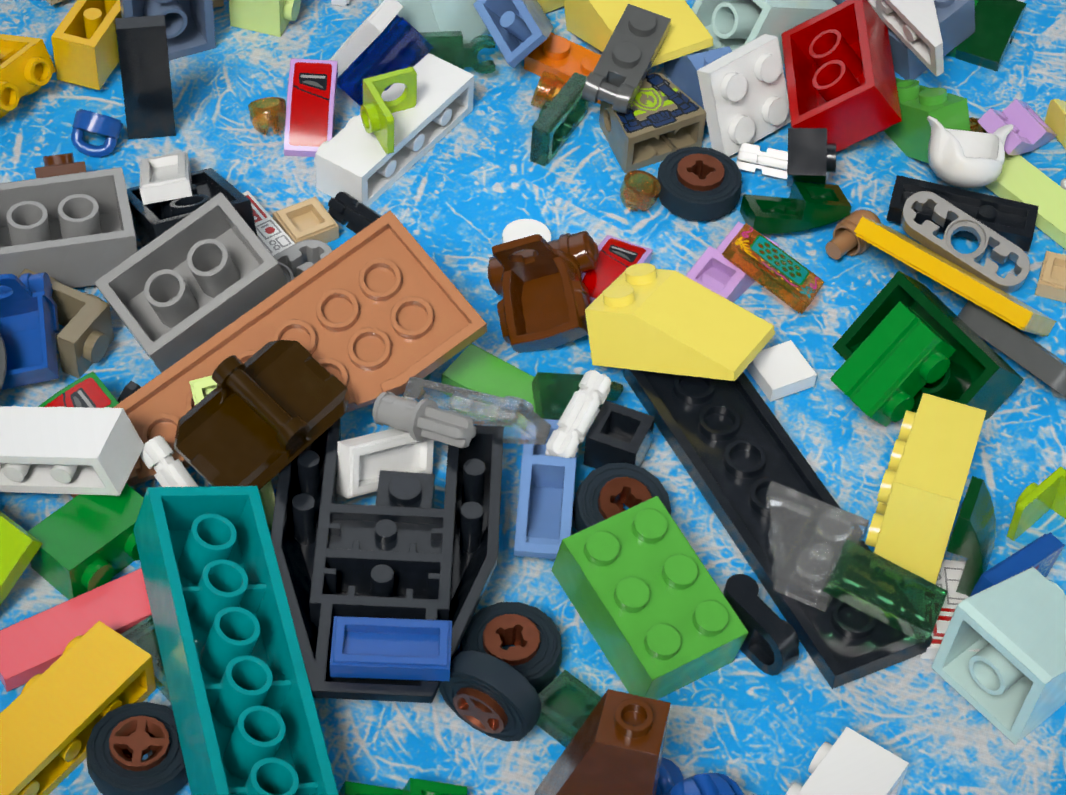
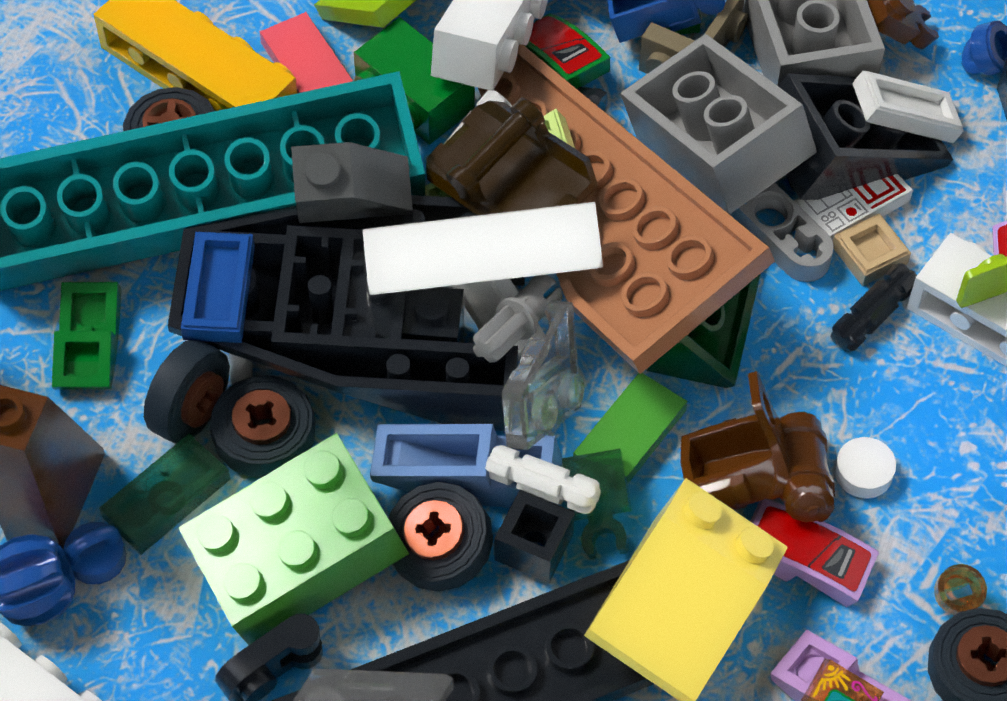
camera: 95 degrees right, 10 degrees up
none -> dark grey slope [291,142,413,223]
none -> white slope [363,202,603,295]

